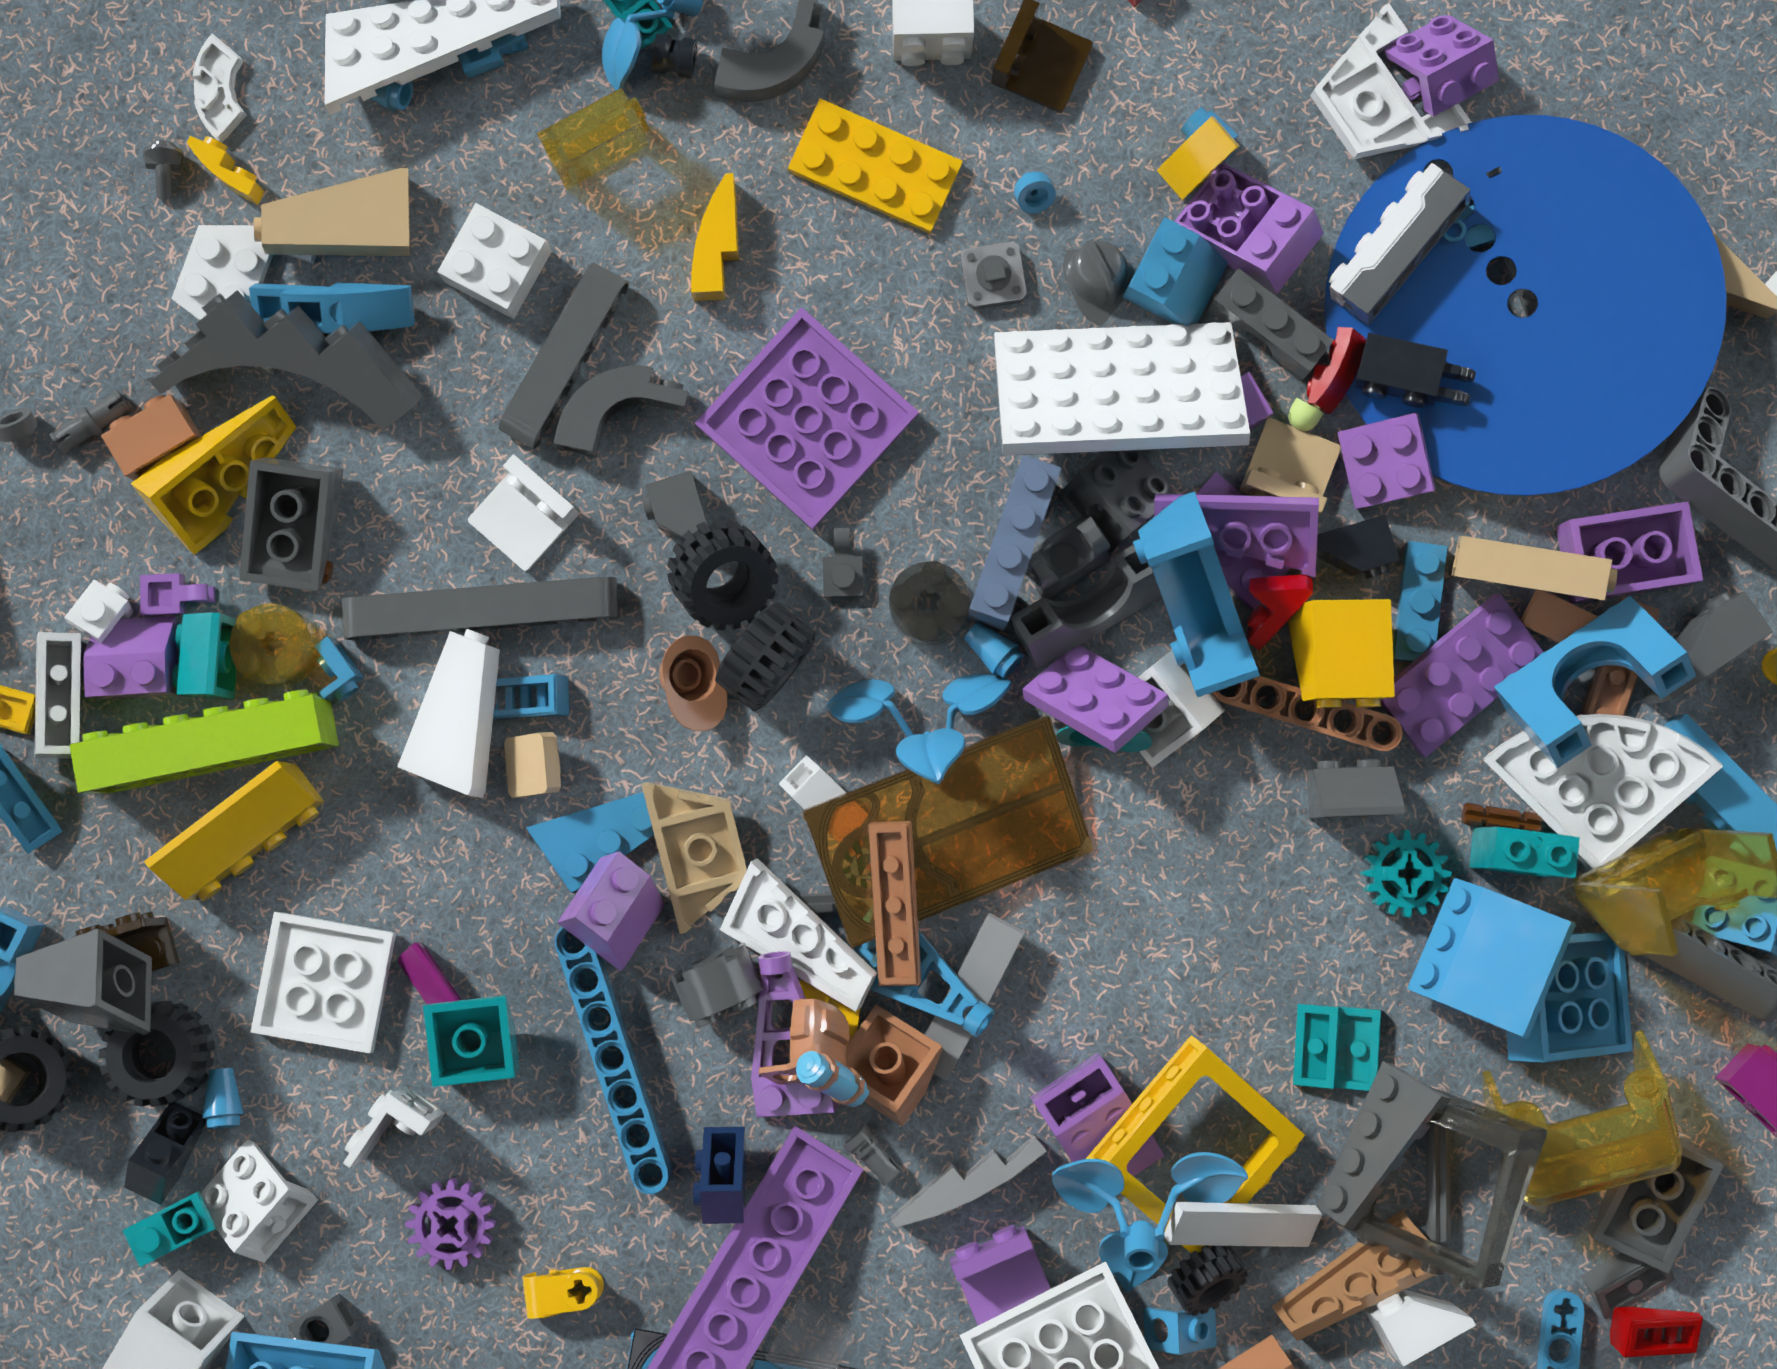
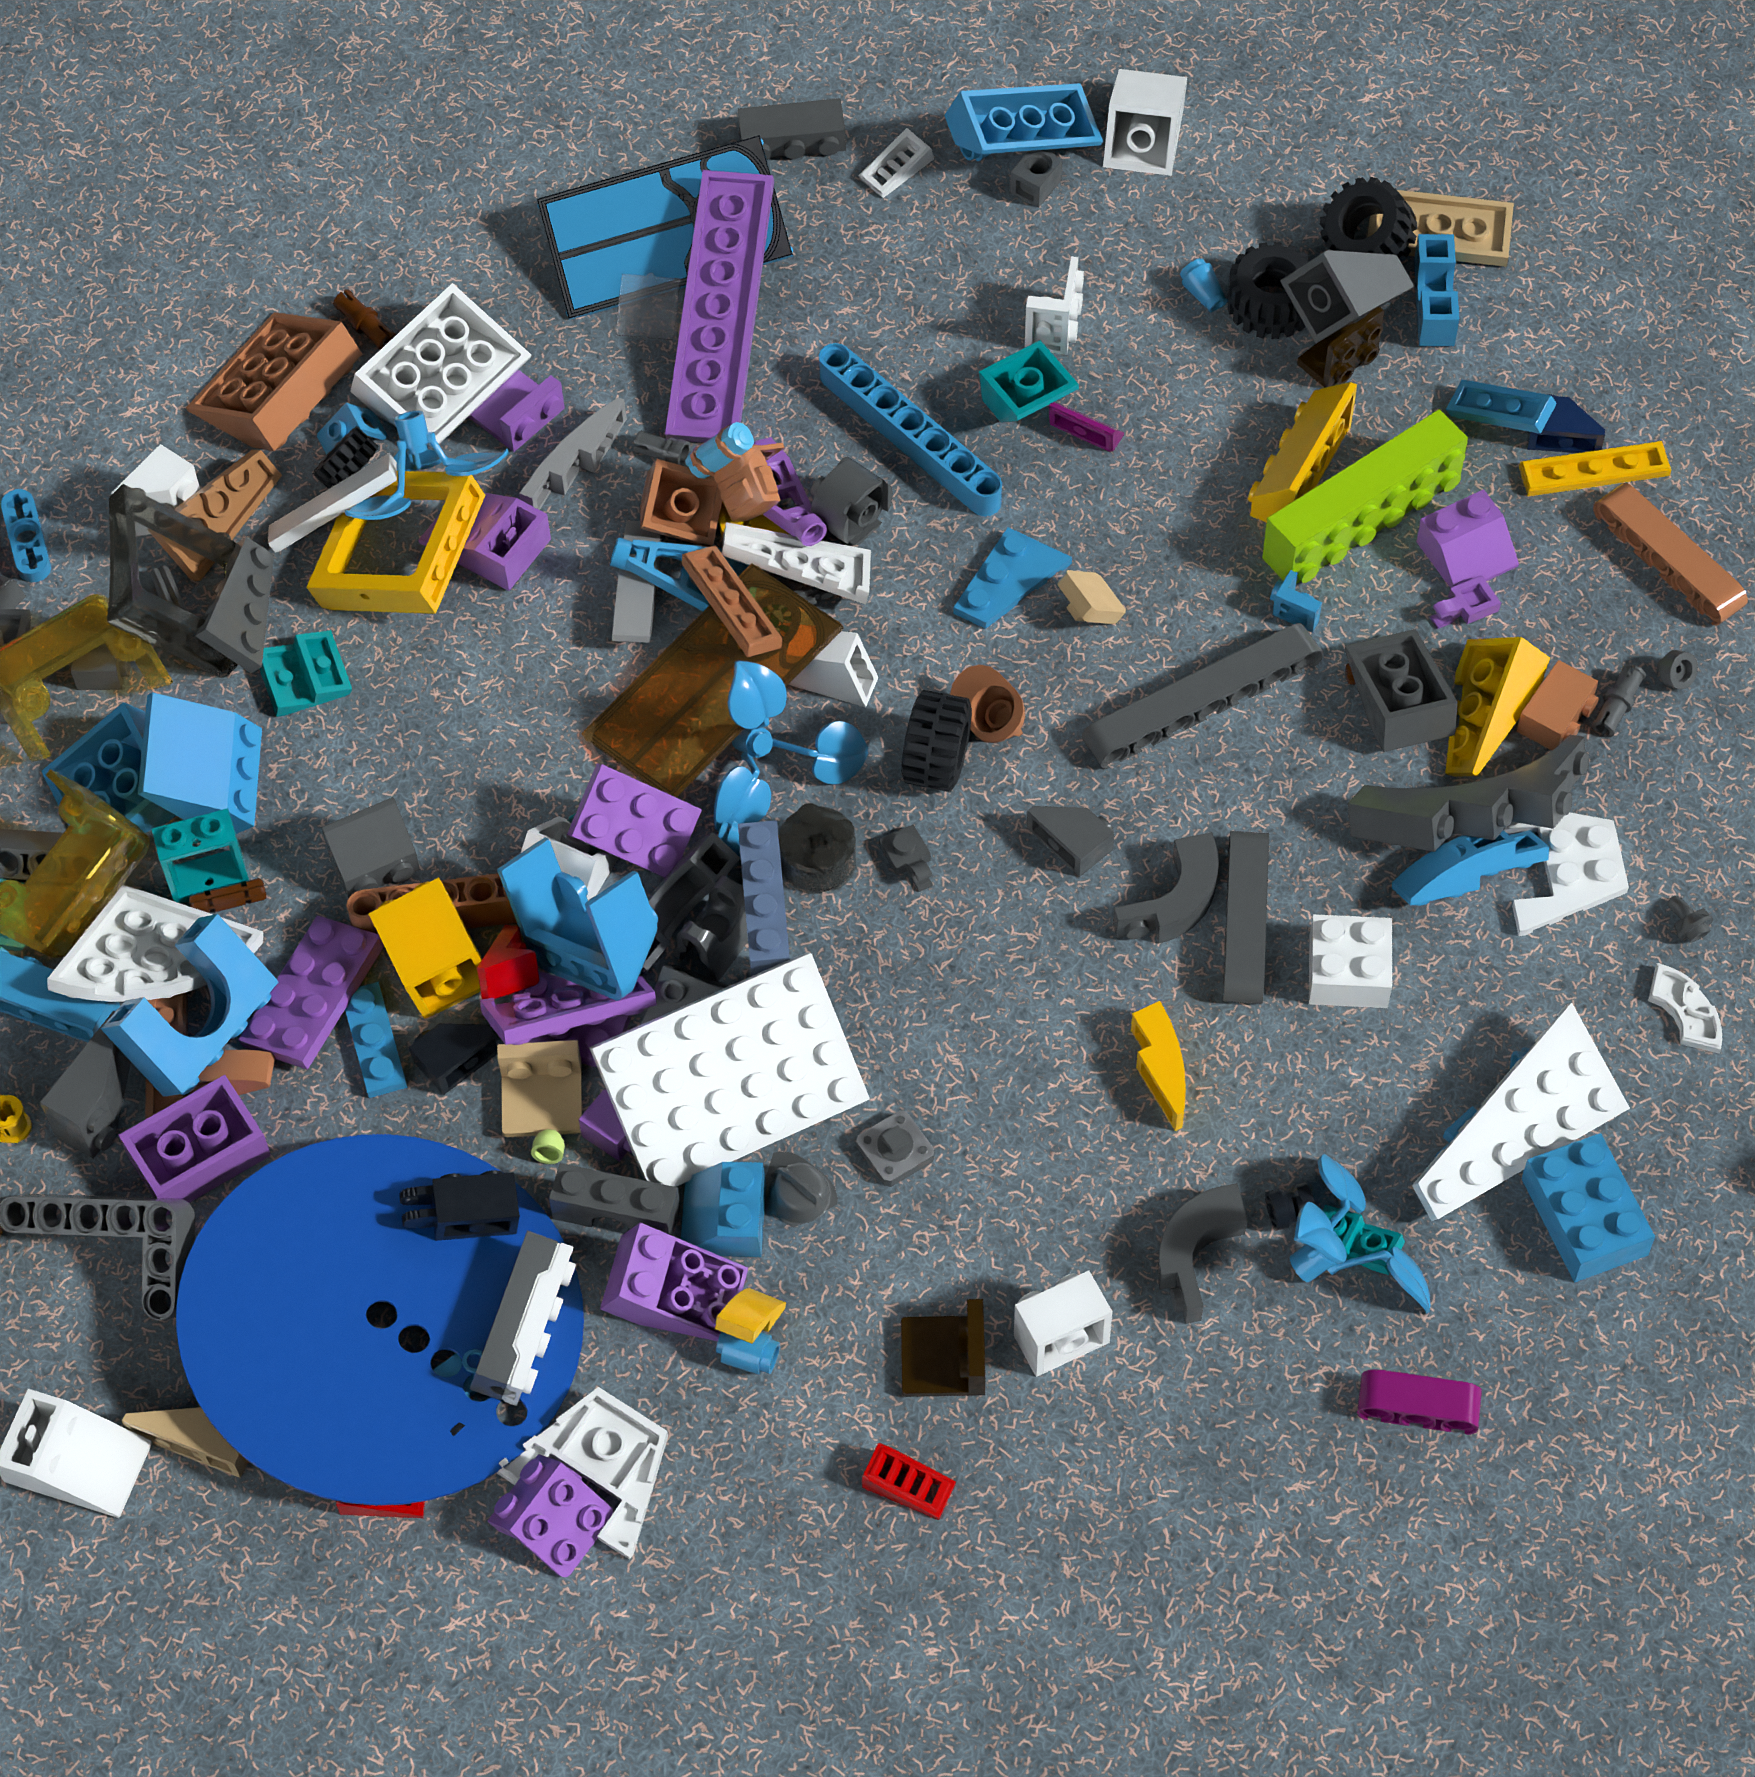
camera: 160 degrees right, 25 degrees down
white brick [34,632,81,759] -> none
white bracket [64,580,133,643] -> none
teal slope [122,1191,216,1267] -> none
black slope [124,1102,207,1205] -> none
teal slope [172,612,241,700] -> none
yellow slope [187,136,265,205] -> none
white bracket [200,1140,318,1263] -> none
clear yellow brick [229,603,320,687] -> none
white plate [251,912,396,1053] -> none
tan slope [254,168,410,256] -> none
white slope [397,629,500,798] -> none
medium lavender gear [405,1177,497,1270] -> none
white bracket [468,454,579,572] -> none
dark azure slope [493,674,570,720] -> none
yellow piece [522,1267,604,1319] -> none
clear yellow window [537,88,650,190] -> none
medium lavender slope [557,851,665,971] -> none
tan wing [642,782,747,934] -> none
black tyre [667,519,778,631] -> none
dark blue brick [693,1127,747,1224] -> none
medium lavender plate [695,307,919,531] -> none
yellow plate [787,98,963,234] -> none
dark azure tile [1014,172,1056,214] -> none
red slope [1307,327,1366,415] -> none
medium lavender plate [1338,413,1436,509] -> none
teal gear [1360,830,1451,917] -> none
tan slope [1451,536,1617,600] -> none

